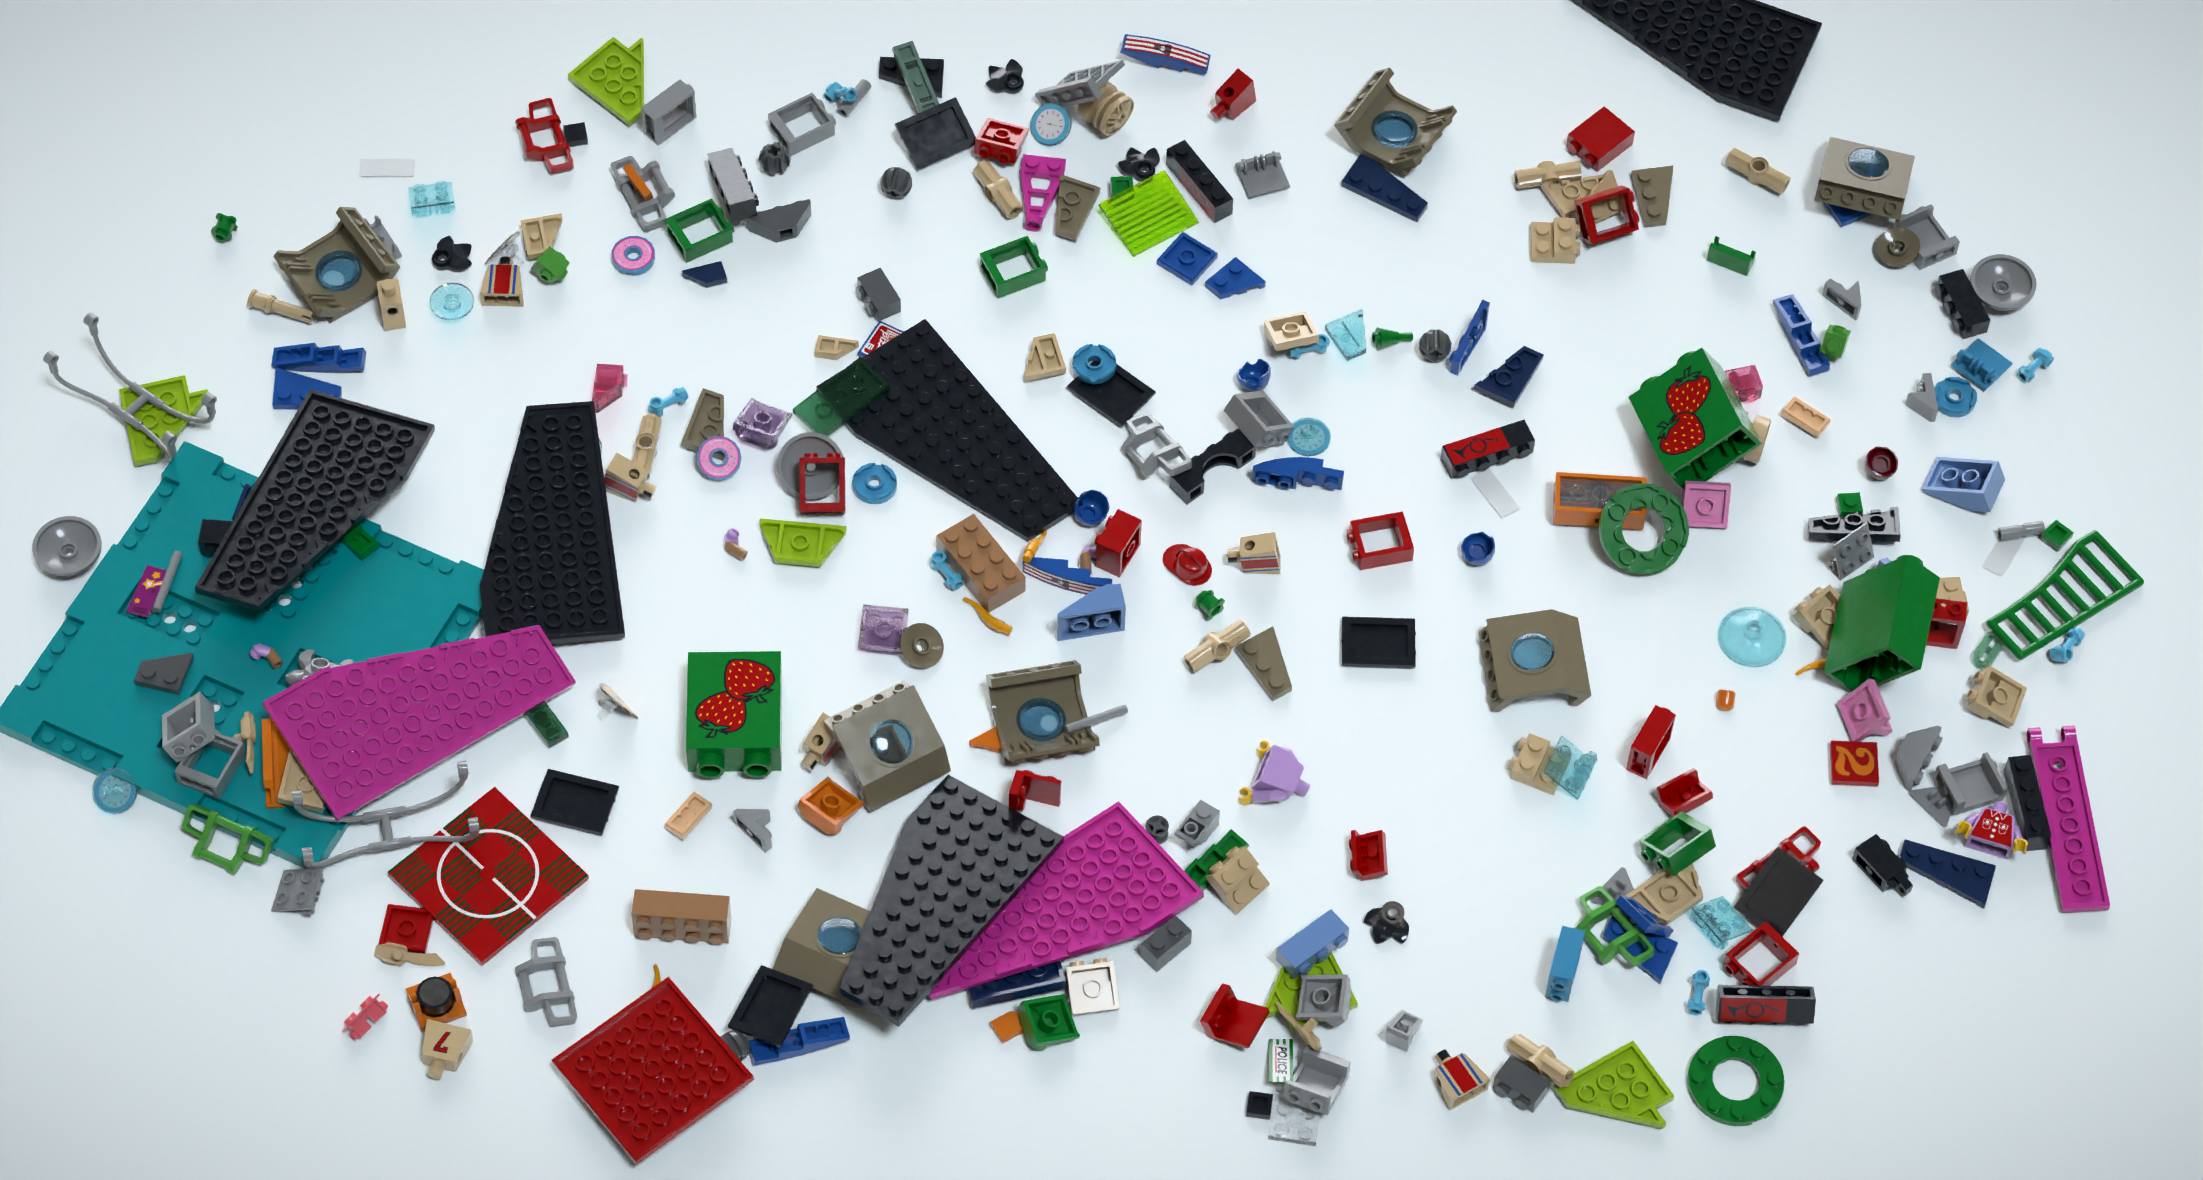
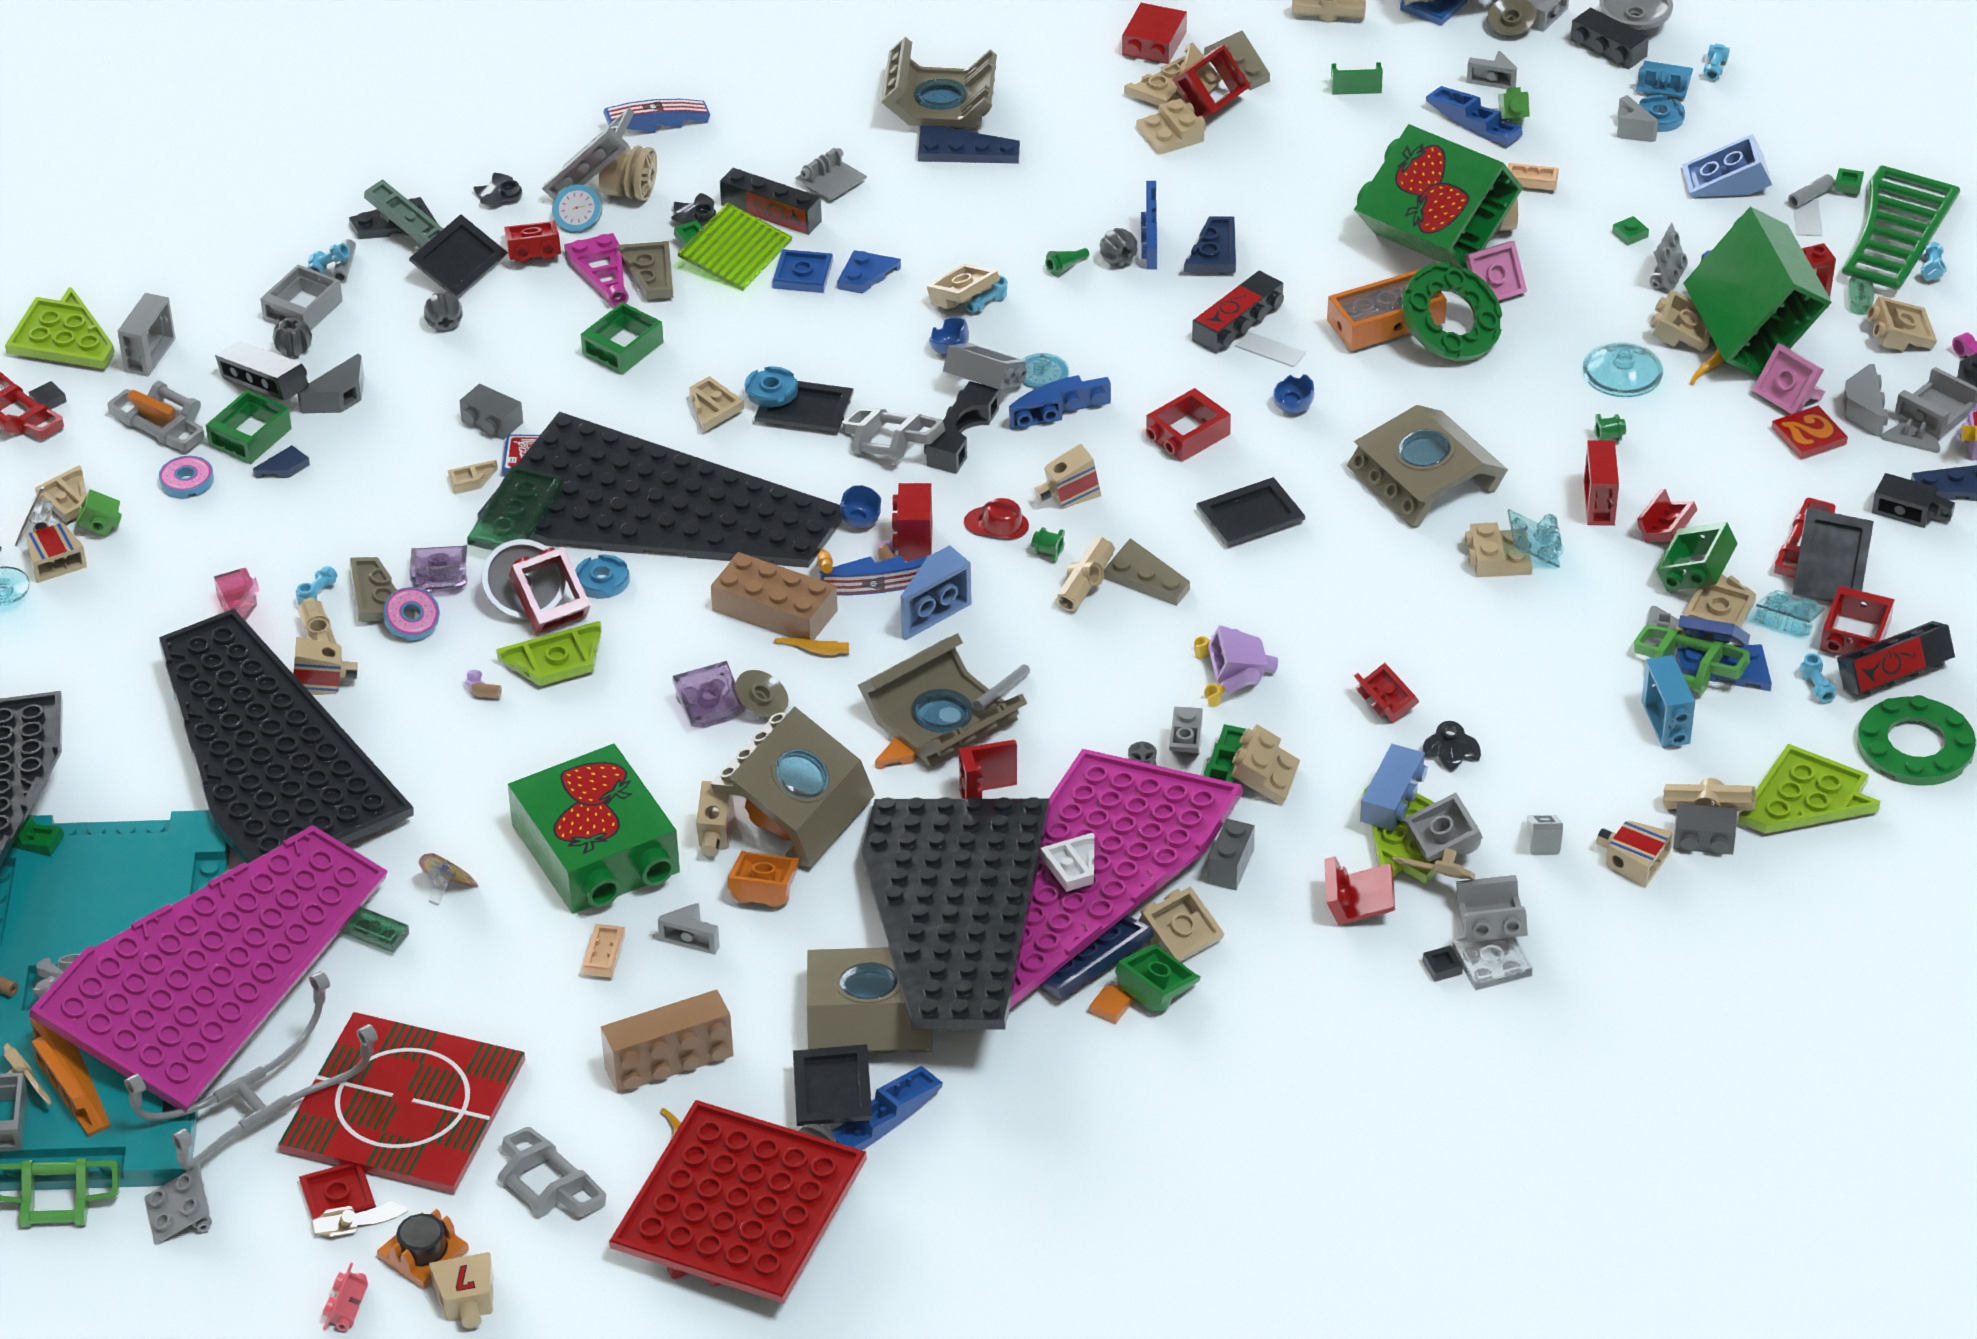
camera: 25 degrees left, 15 degrees down
tan wing [276,749,324,813] -> none
black piece [530,769,620,835] -> none
medium azure bar [930,551,964,590] -> none
tan piece [973,160,1023,219] -> none
red torso [1210,68,1257,120] -> none
sticker [1269,1039,1293,1082] -> none
clear light blue wing [1325,309,1367,361] -> none
tan piece [1514,161,1582,189] -> none
orange piece [1716,689,1736,711] -> none
wing [1808,506,1901,542] -> none
dark red hair [1864,446,1898,480] -> none
none -> white wing [1040,833,1094,892]
none -> green brick [1594,413,1627,441]

